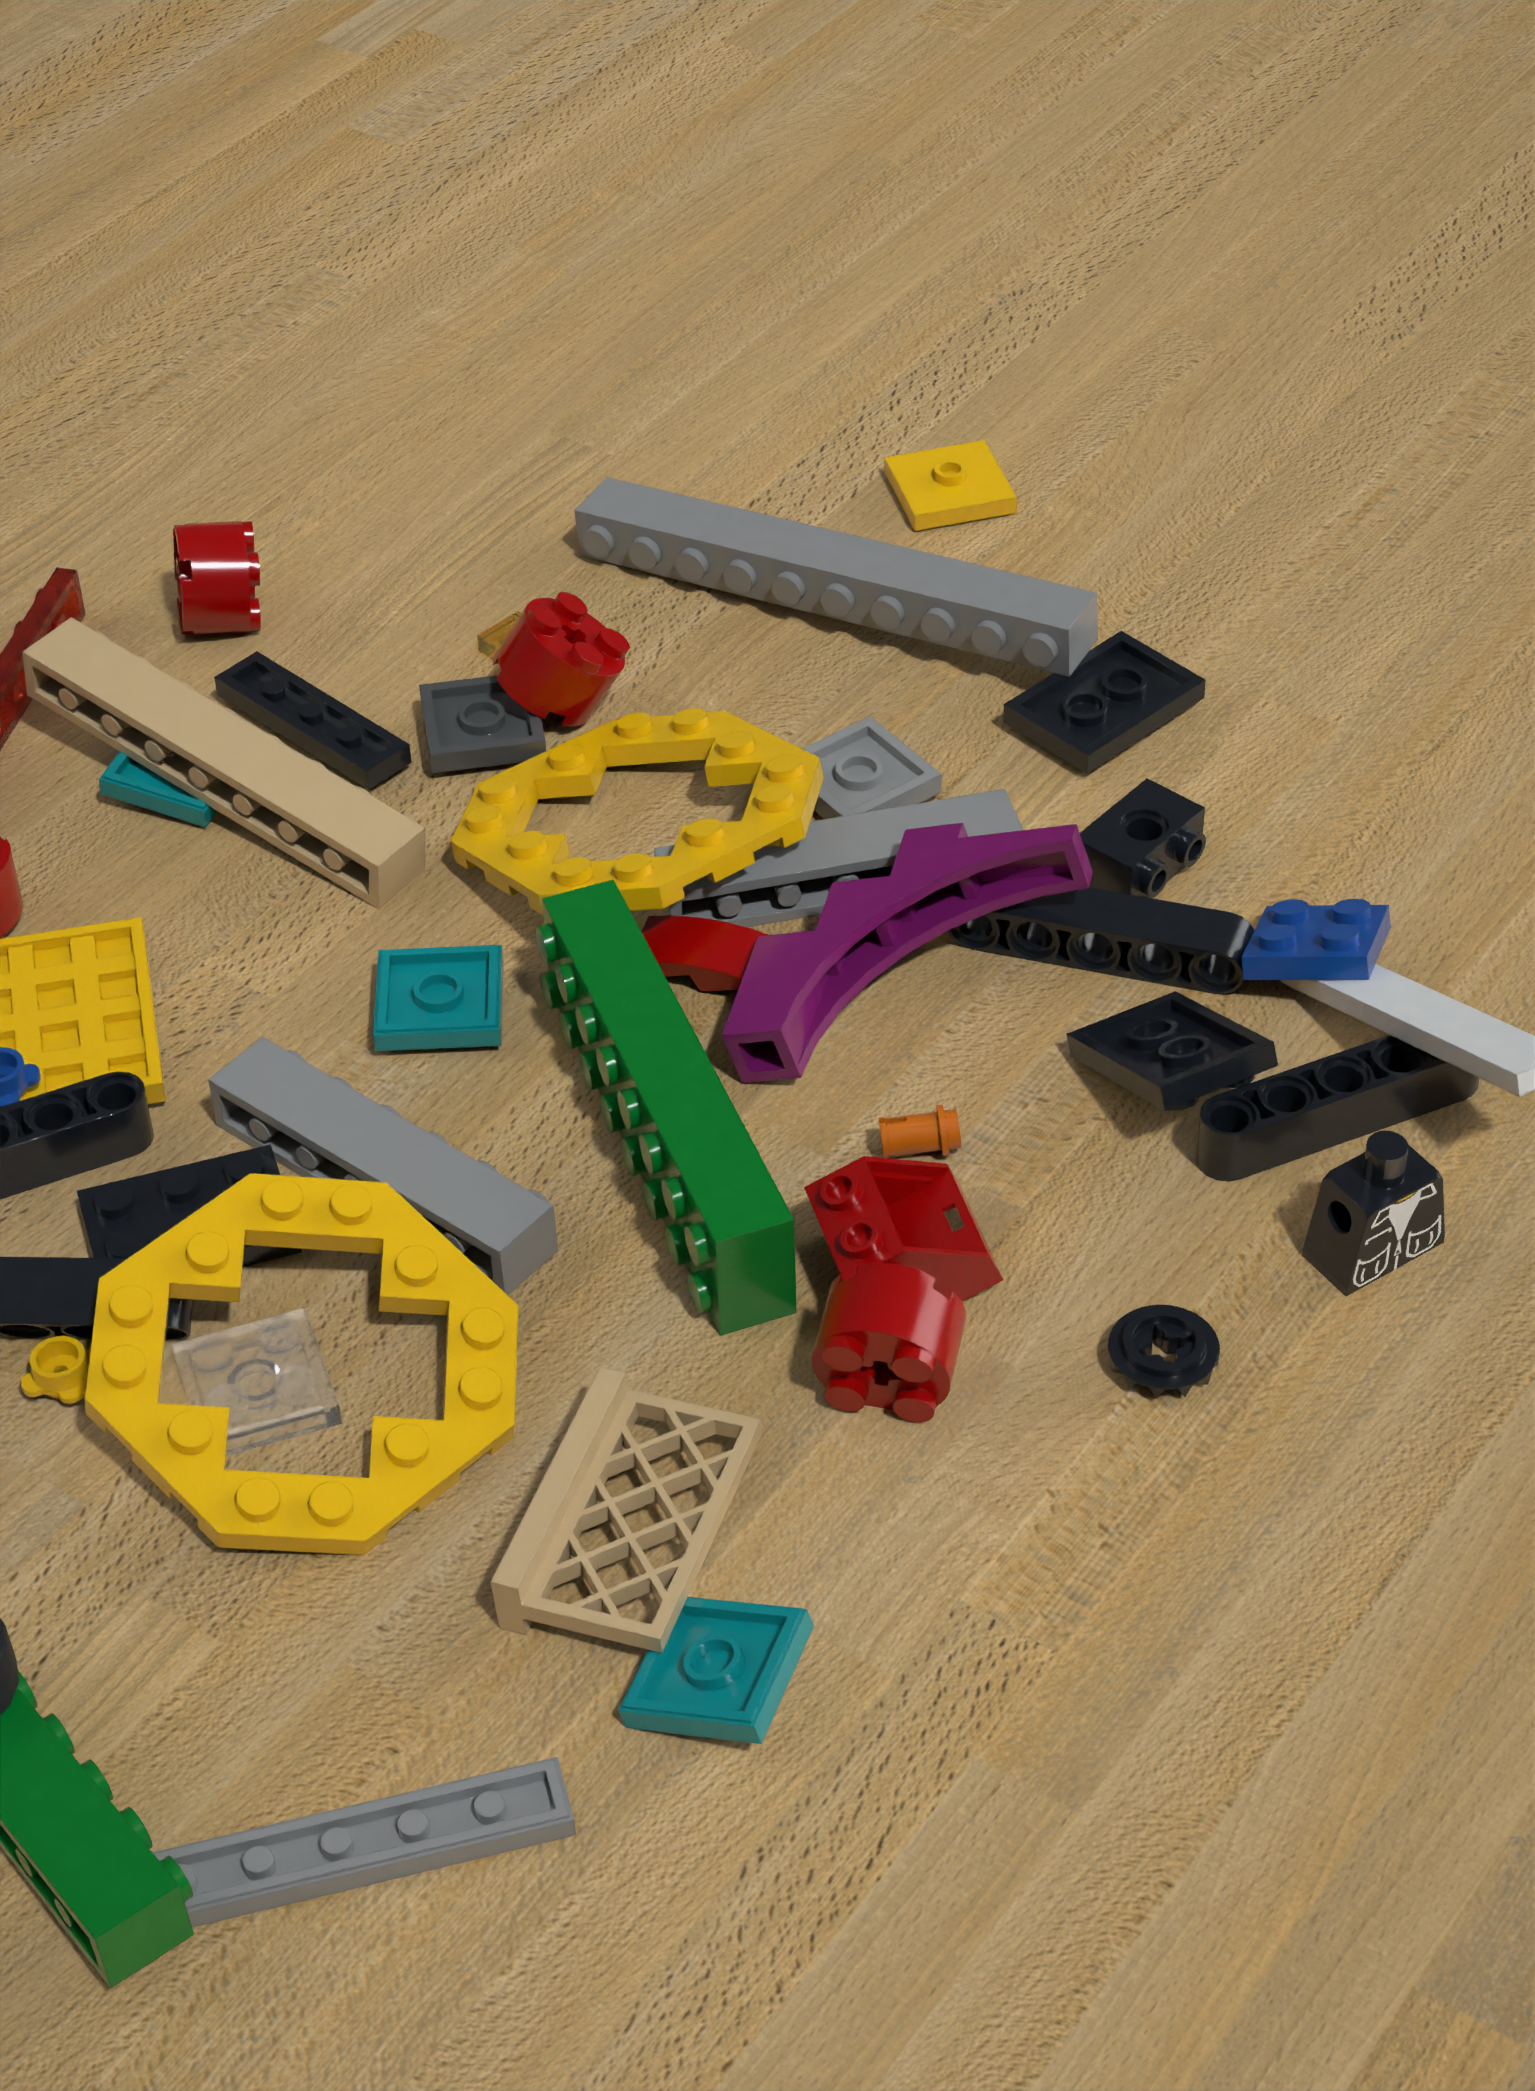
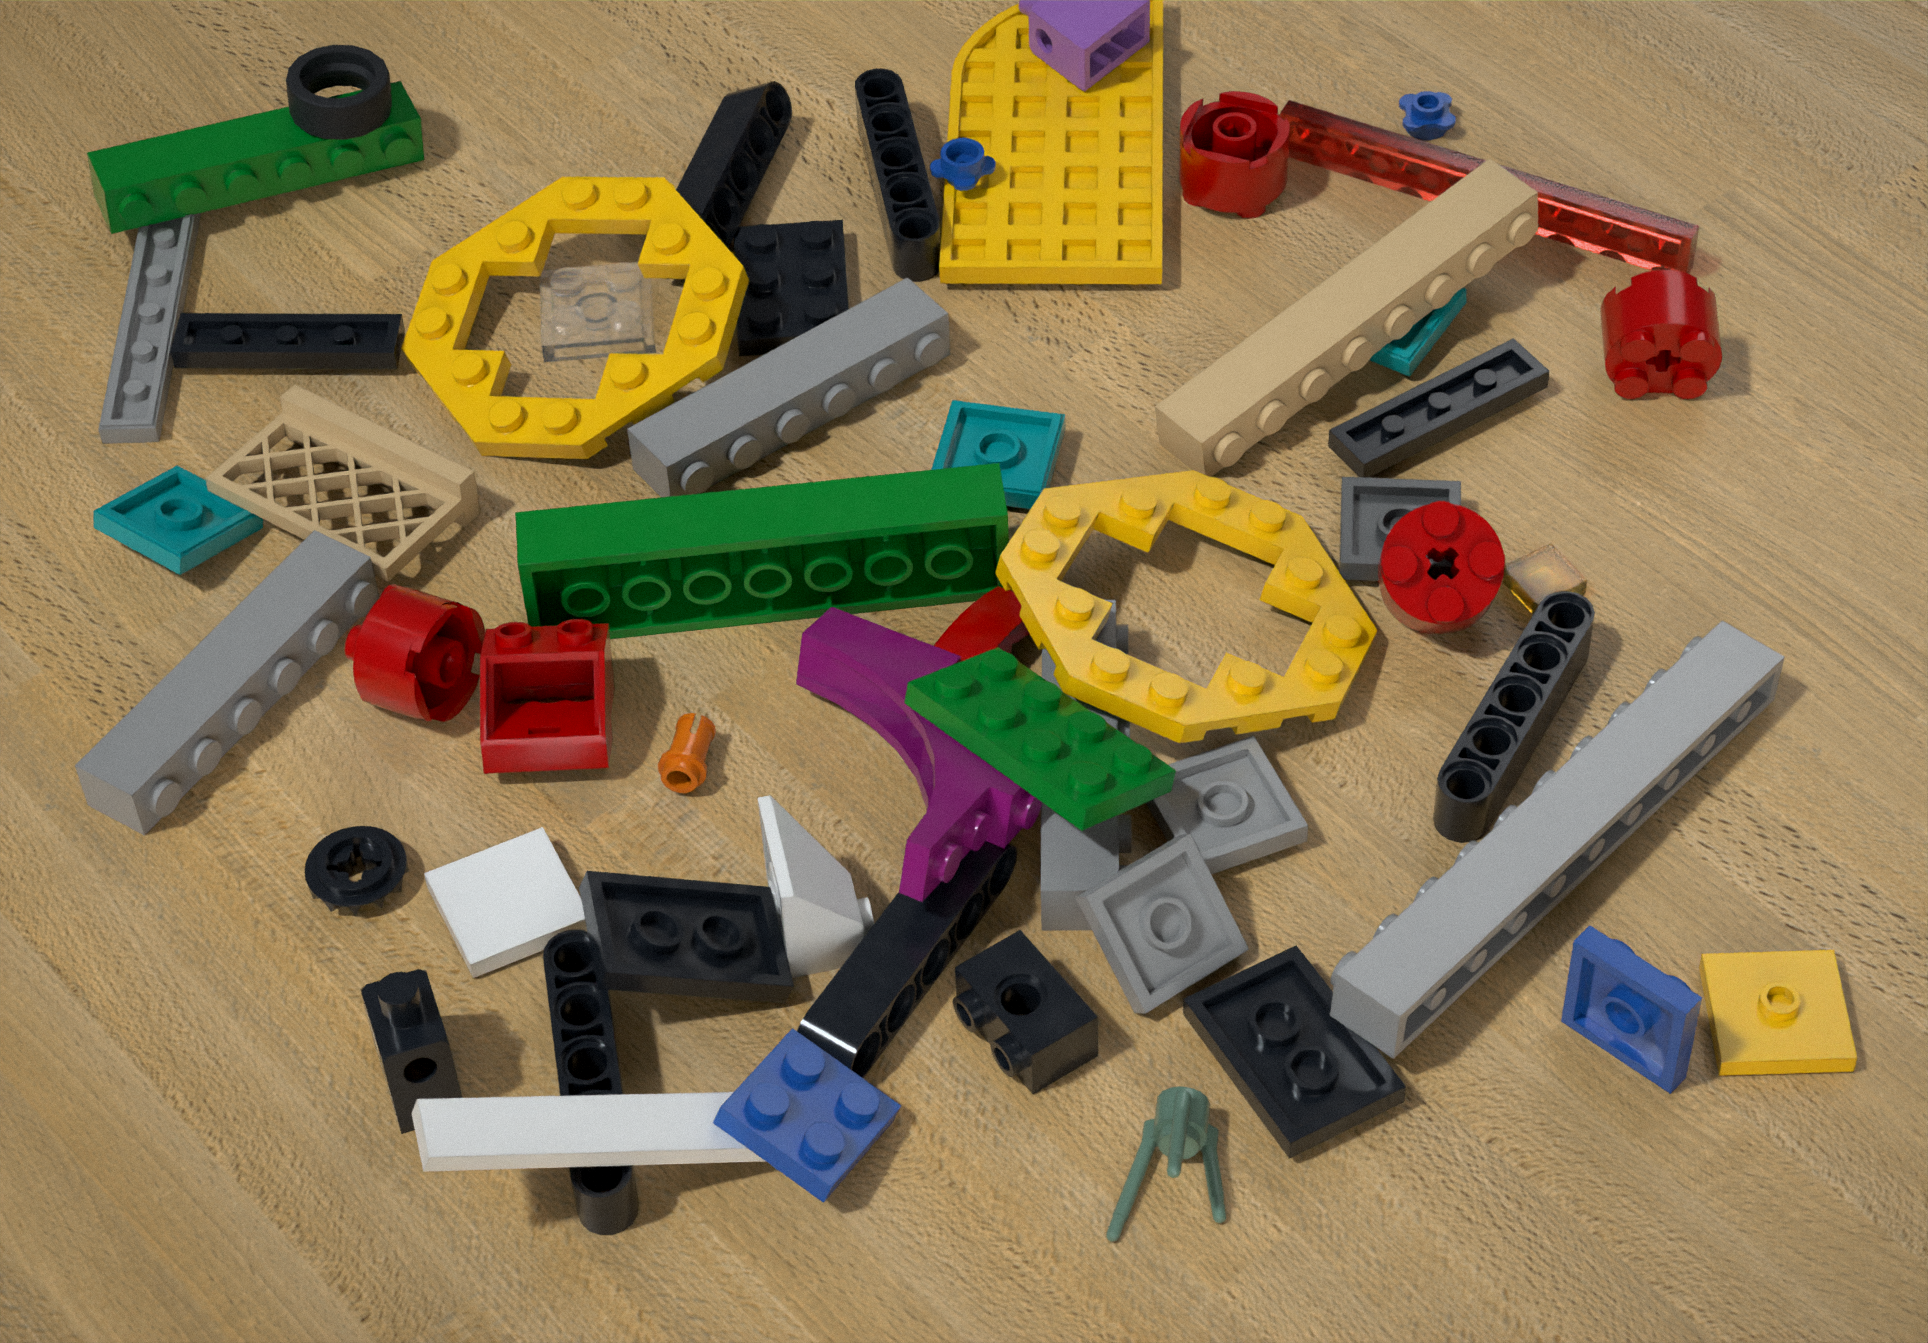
camera: 105 degrees right, 5 degrees up
none -> light grey brick [75,530,380,836]
none -> black plate [170,313,405,369]
none -> white tile [424,827,587,978]
none -> white slope [758,795,874,978]
none -> green plate [904,647,1176,831]
none -> light grey plate [1075,834,1249,1014]
none -> sand green plant [1106,1086,1226,1242]
none -> black beam [1433,591,1595,843]
none -> blue plate [1561,925,1702,1094]

